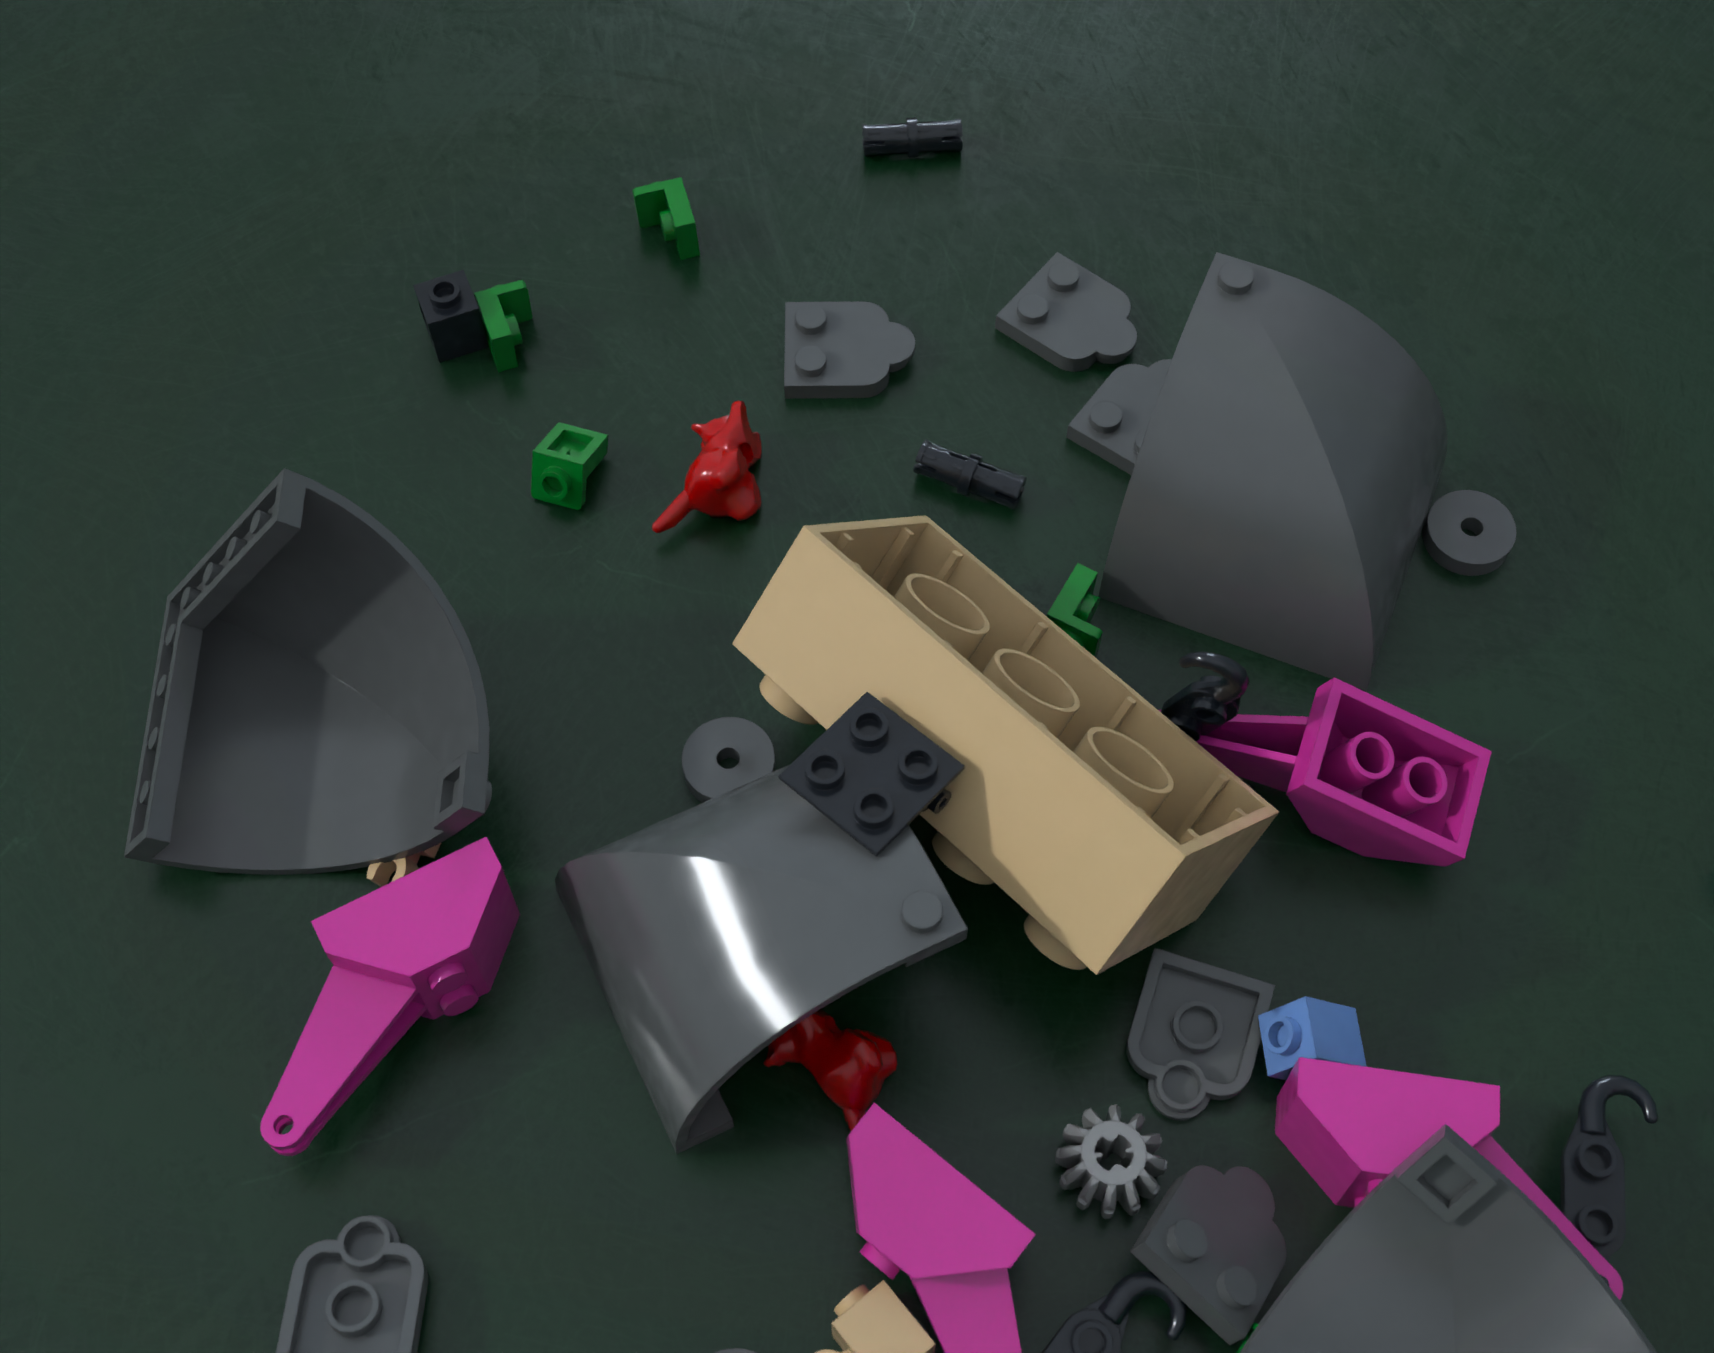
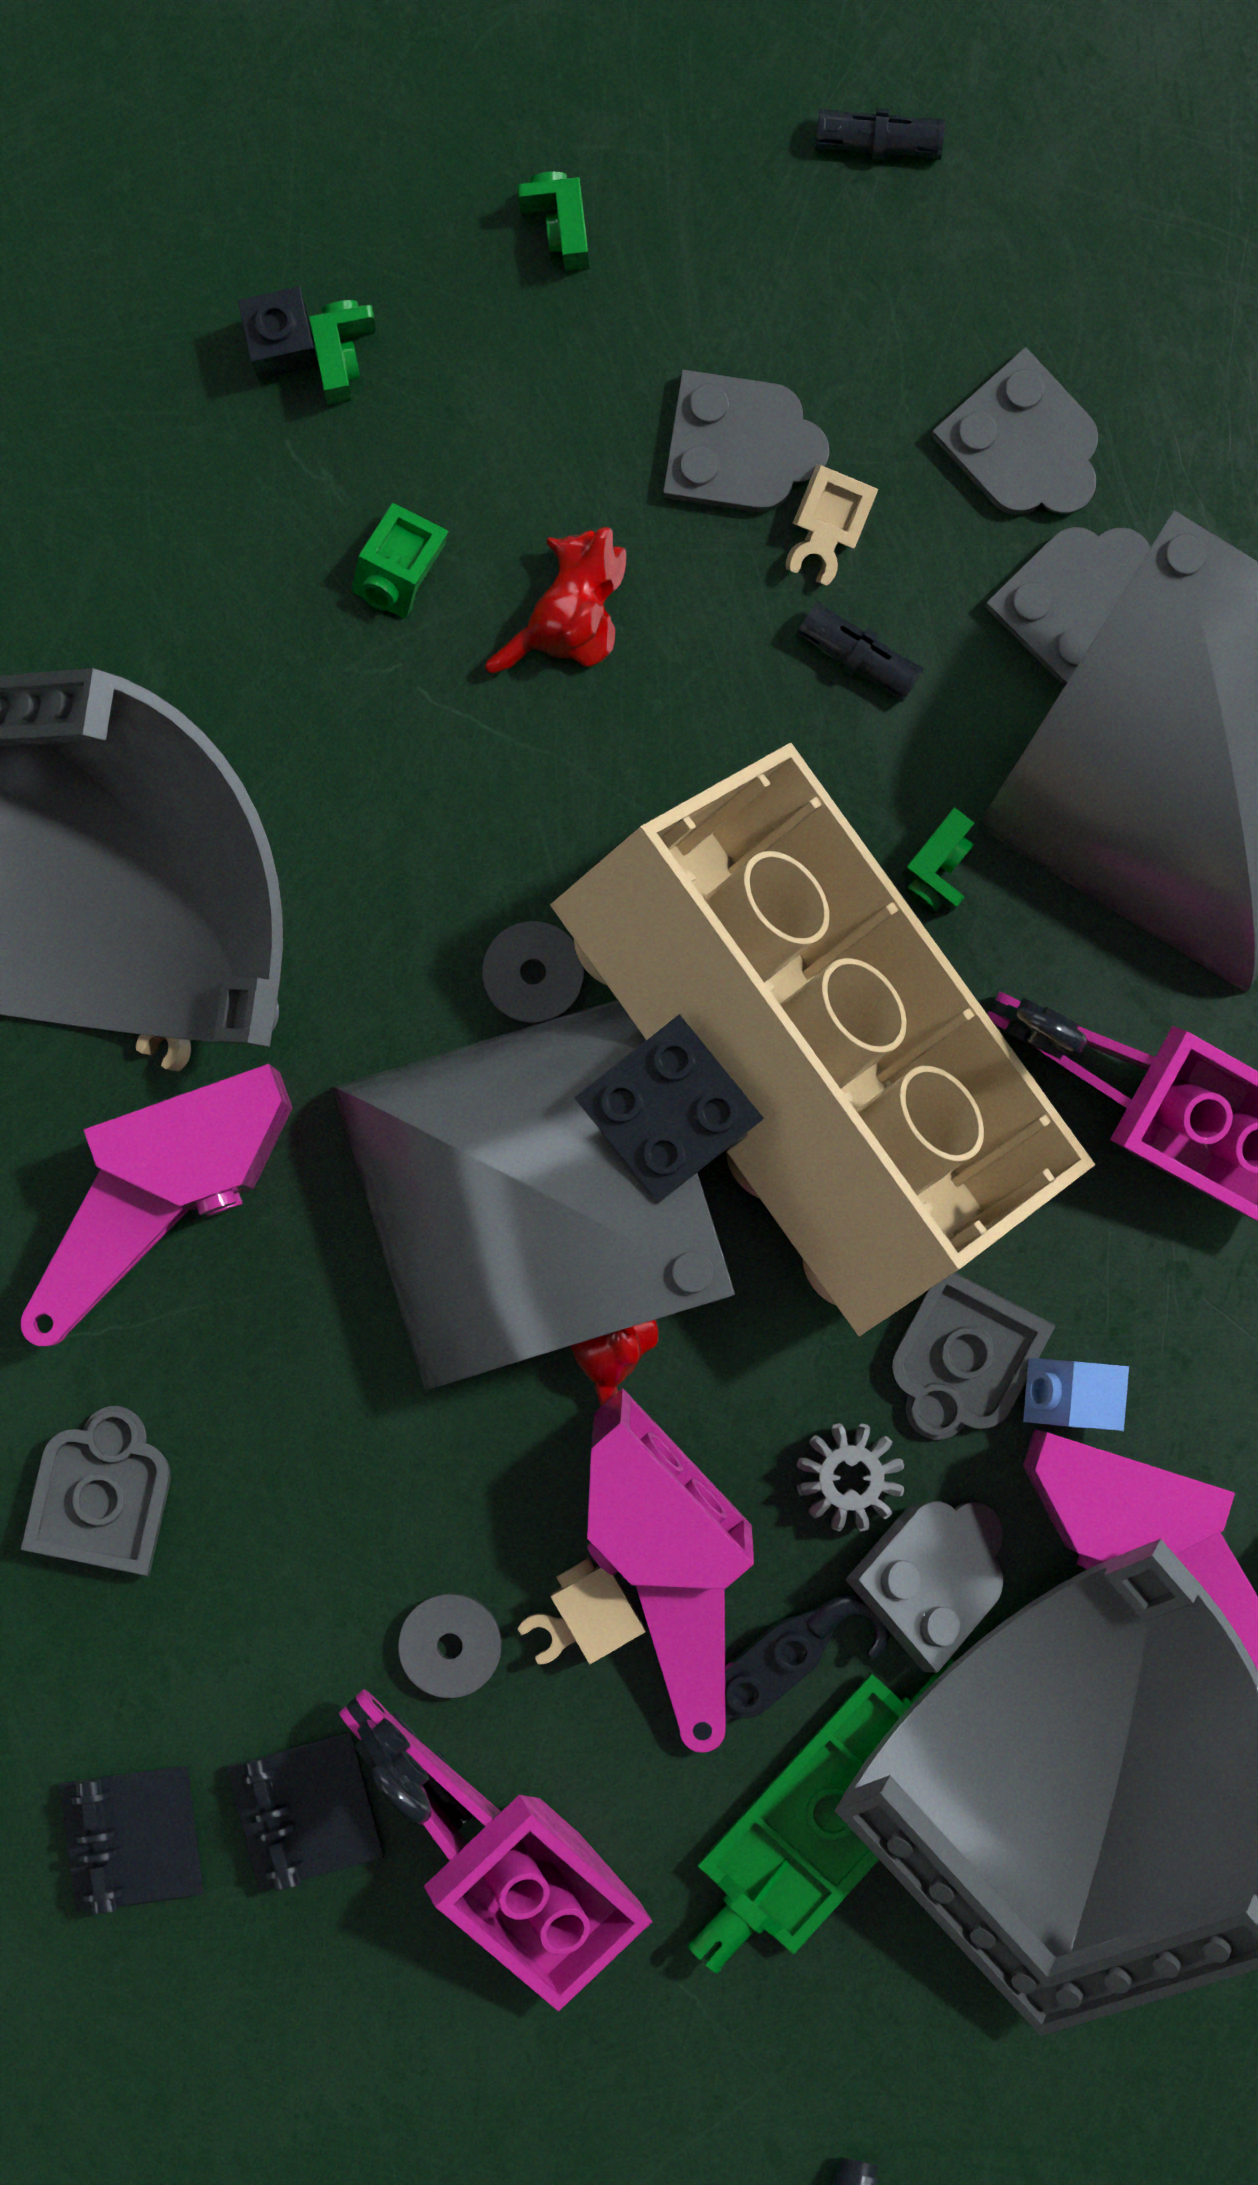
camera: 10 degrees right, 25 degrees up
none -> tan plate [786,464,878,586]

